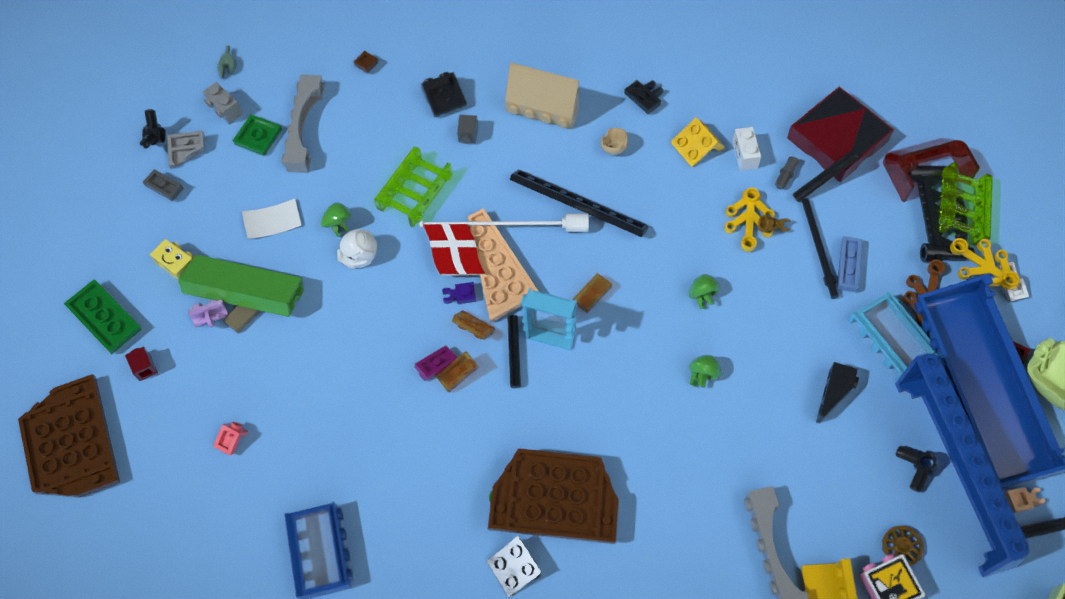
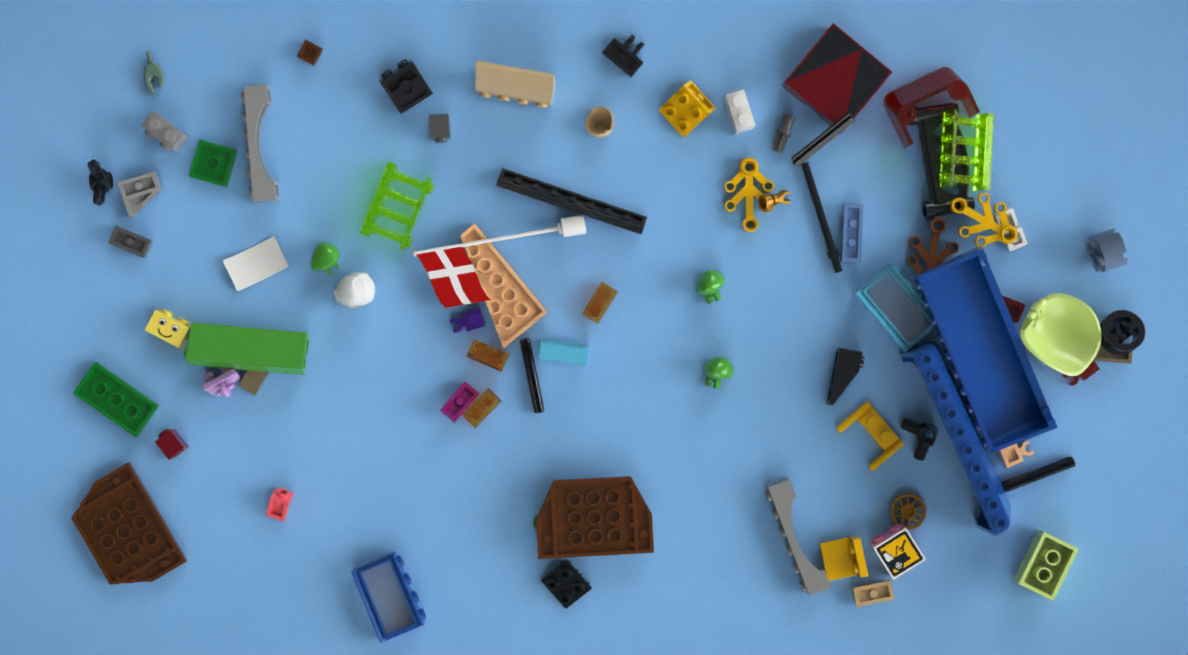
camera: 10 degrees left, 25 degrees up
none -> yellow plate [836,401,904,471]

